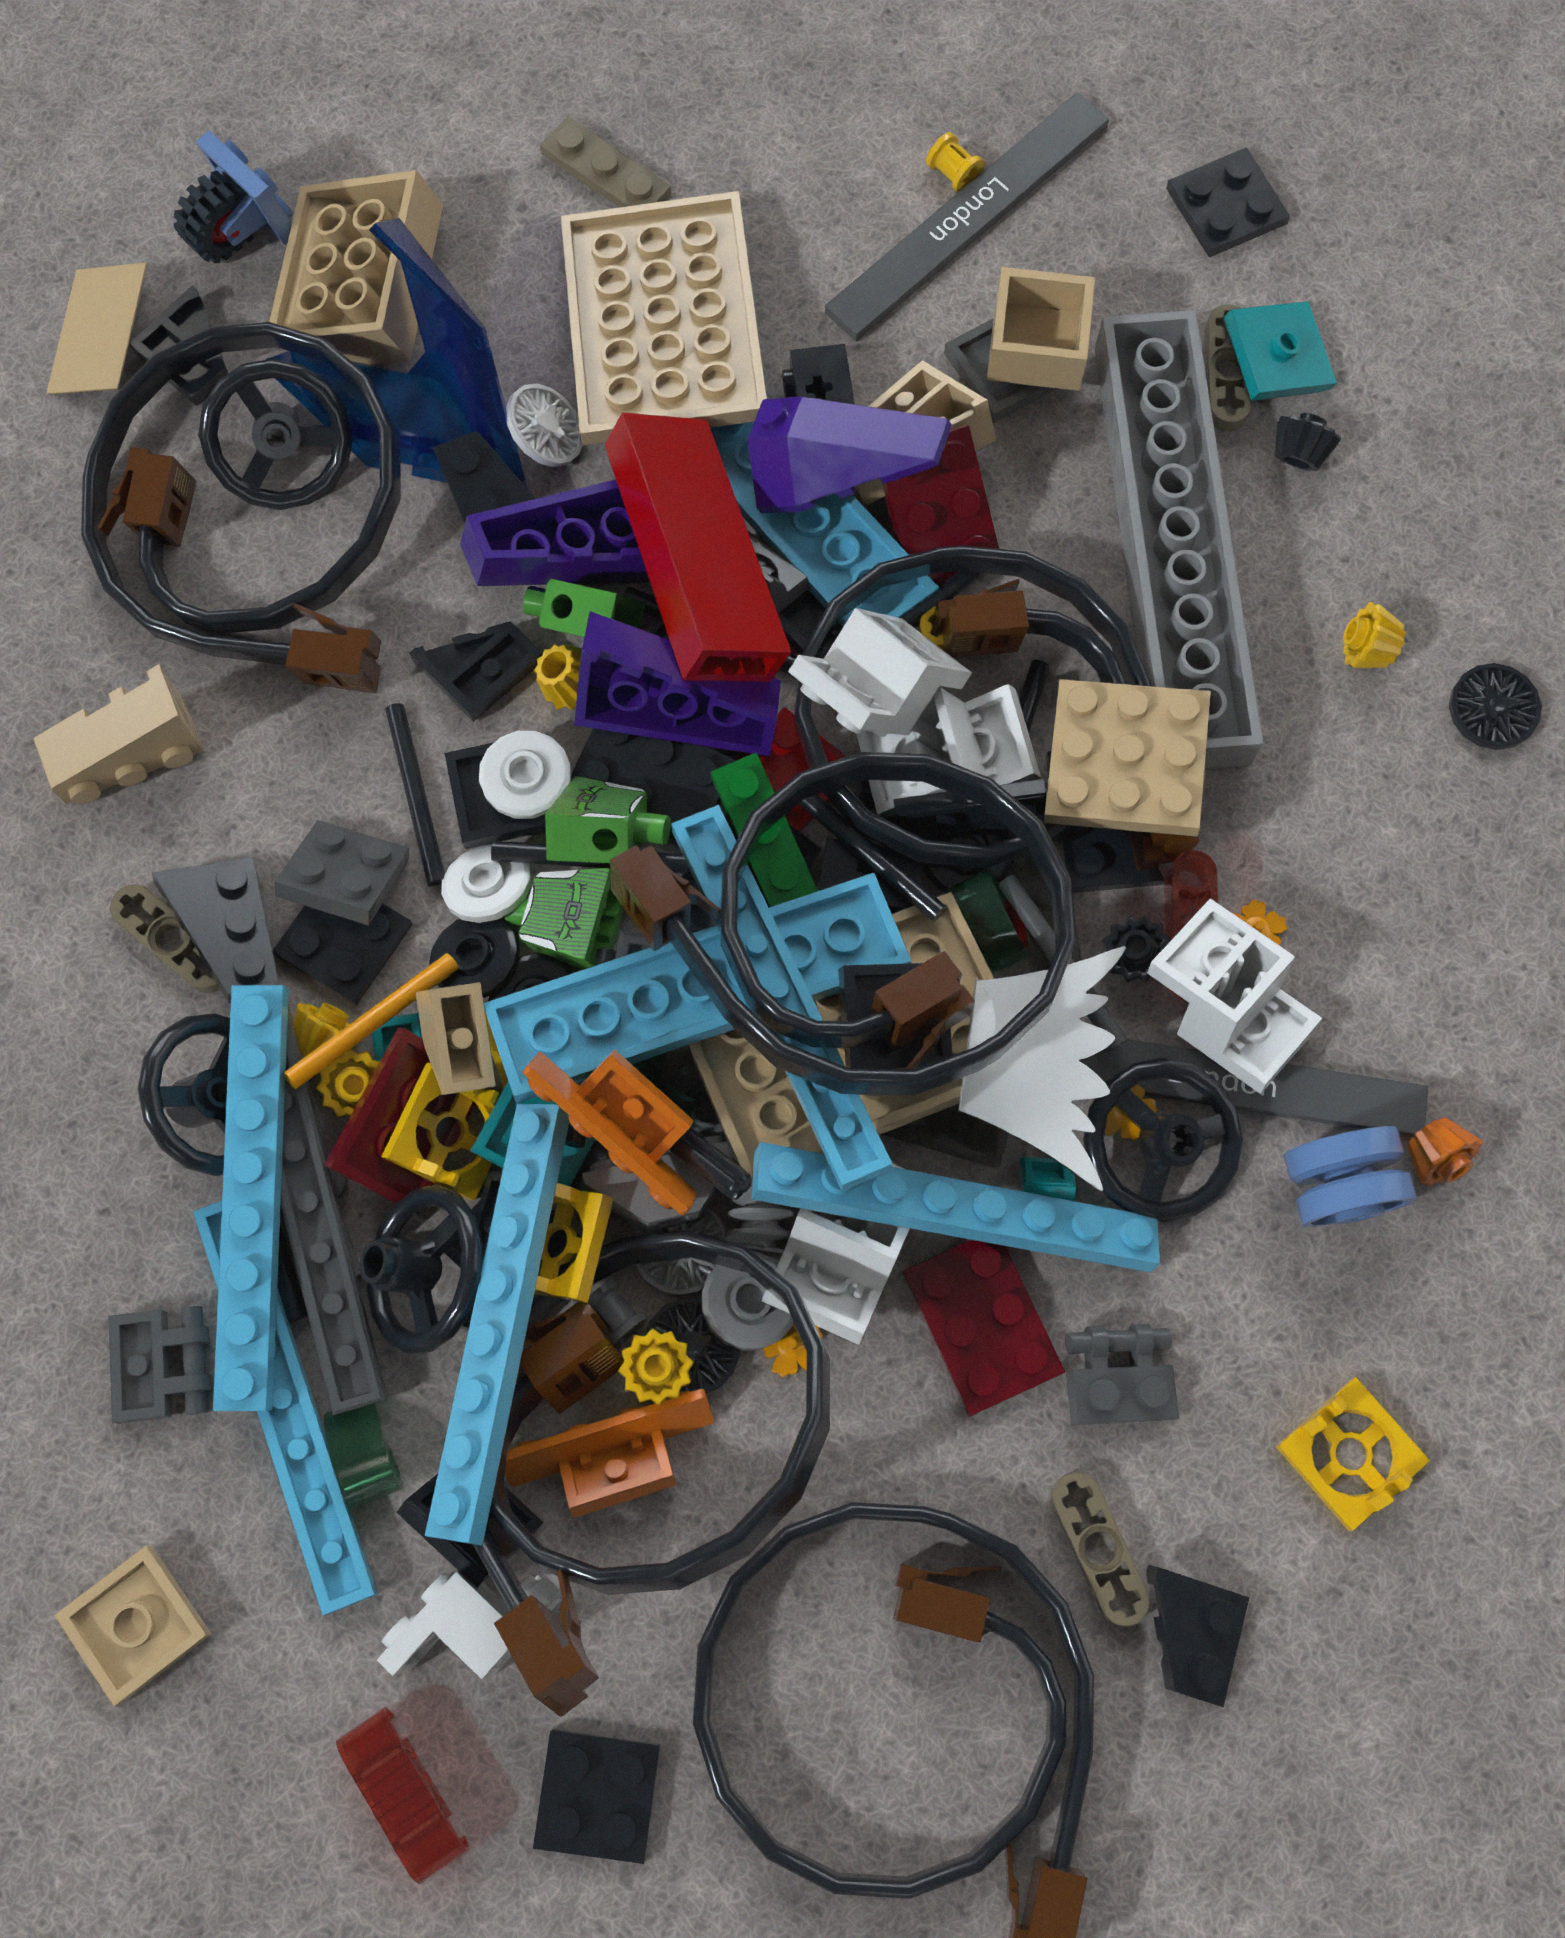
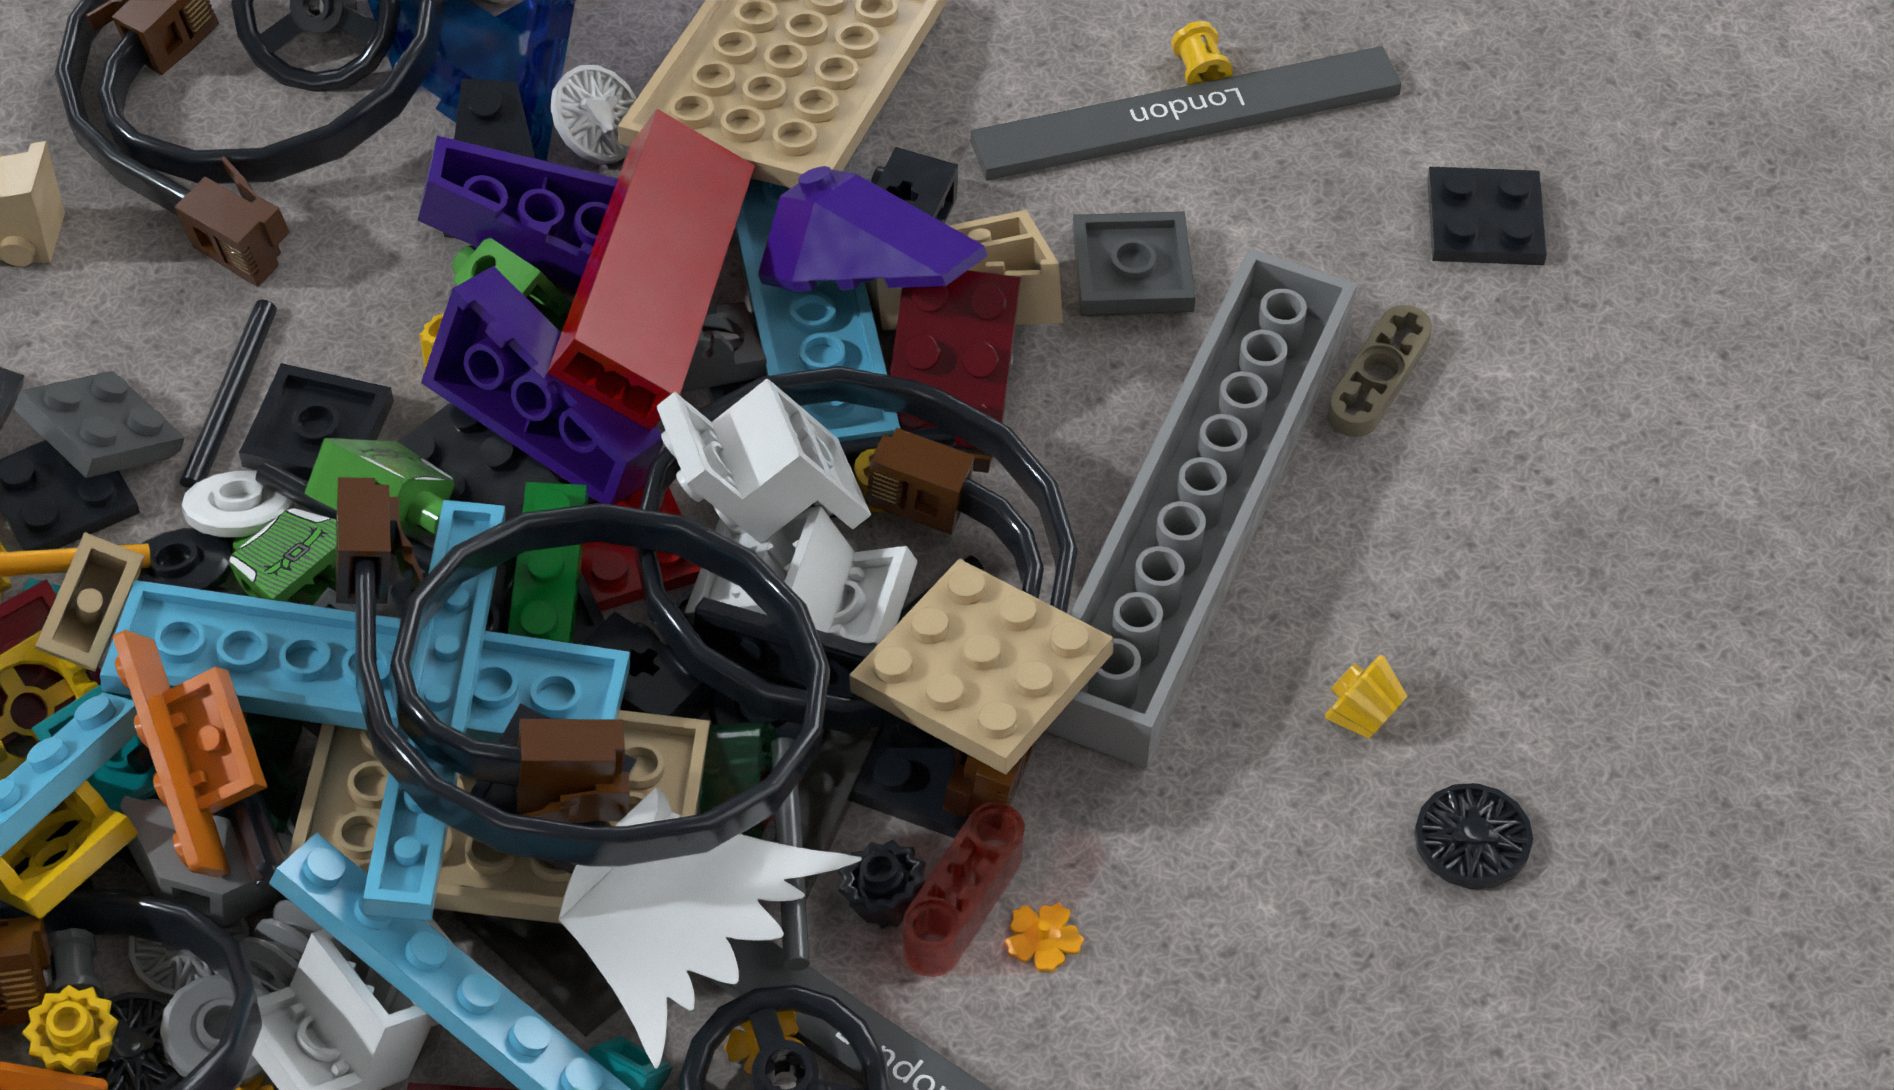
camera: 25 degrees right, 20 degrees down
black wing [409,621,543,722] -> none
white wheel [479,731,571,819] -> none
black bar [798,795,947,922] -> none
tan piece [987,267,1095,391] -> none
white bracket [1147,899,1322,1094] -> none
teal plate [1223,301,1337,401] -> none
black piece [1275,413,1341,472] -> none

